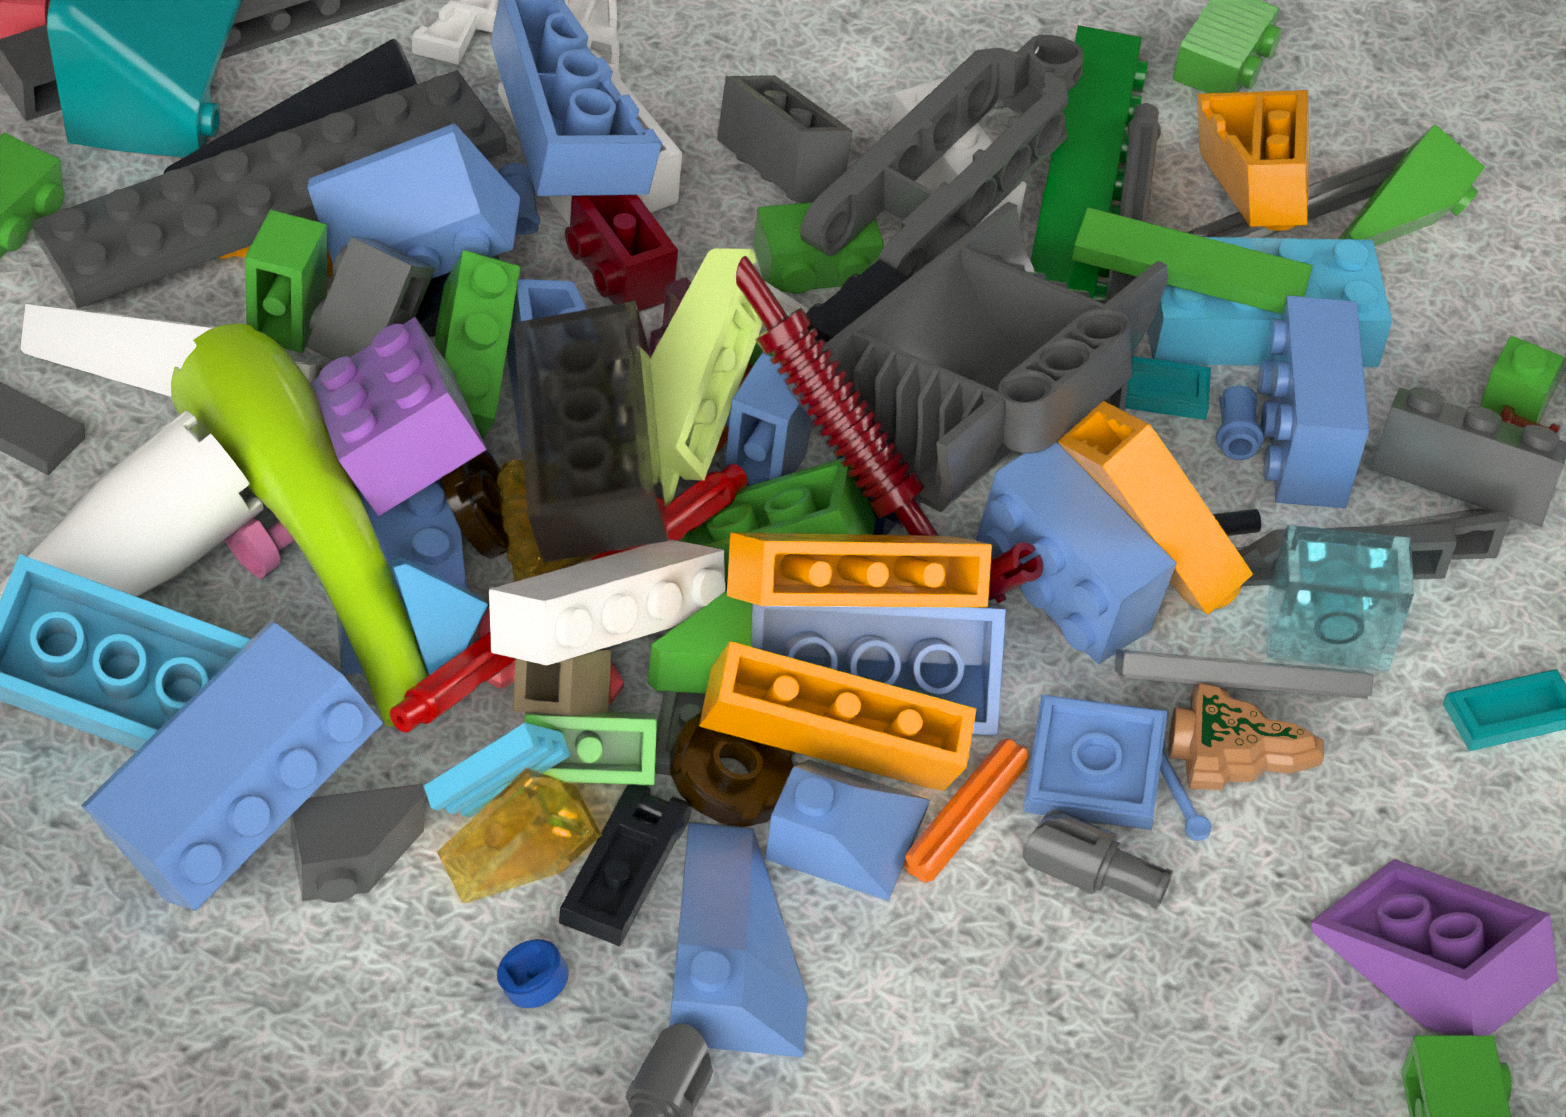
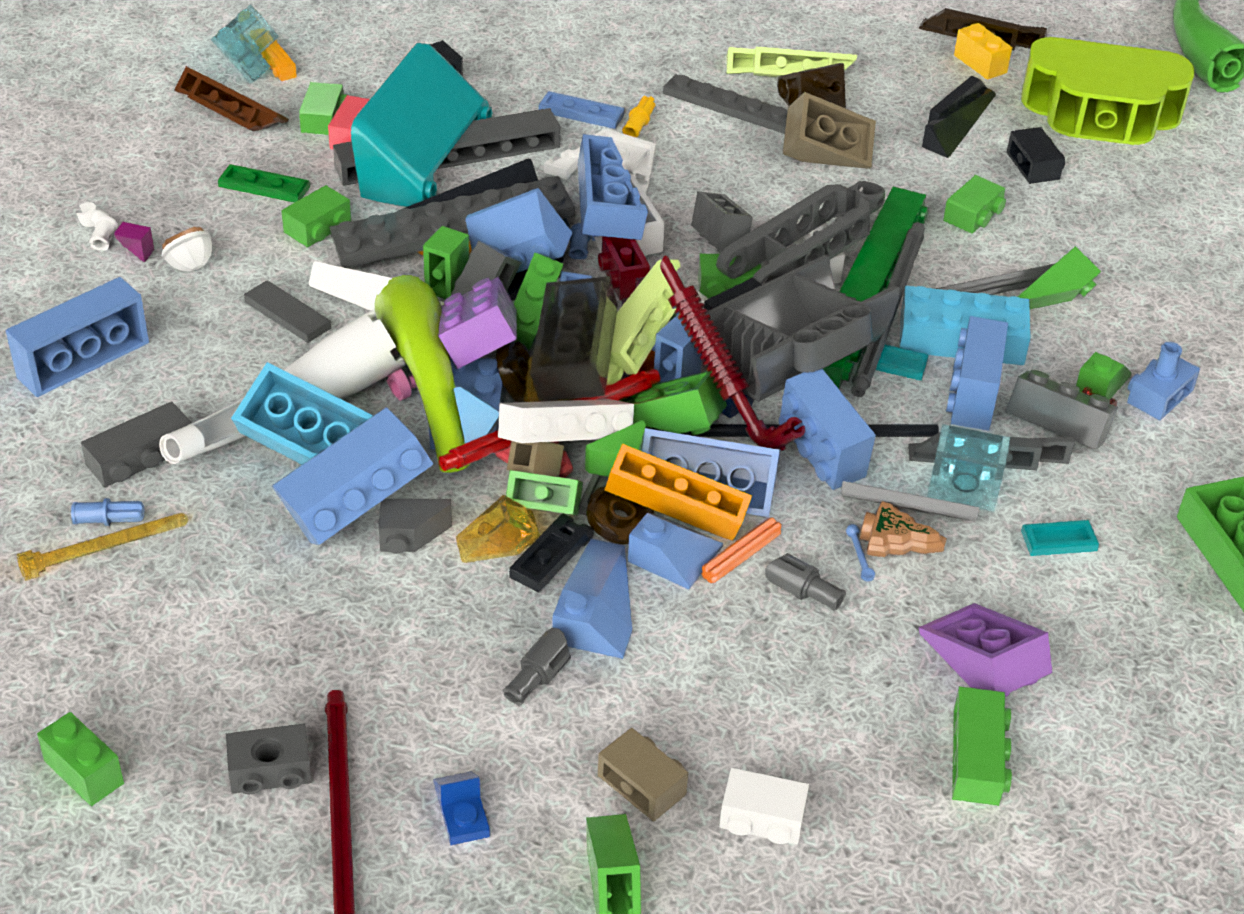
camera: 15 degrees right, 5 degrees down
medium azure tile [424,723,571,818] -> none
blue tile [497,939,569,1008] -> none
light orange brick [727,532,992,607] -> none
medium blue plate [1024,694,1168,830] -> none
light orange slope [1058,401,1253,615] -> none
bright green tile [1072,207,1313,314] -> none
light orange wedge [1197,90,1310,231] -> none
medium blue pin [1216,385,1264,460] -> none

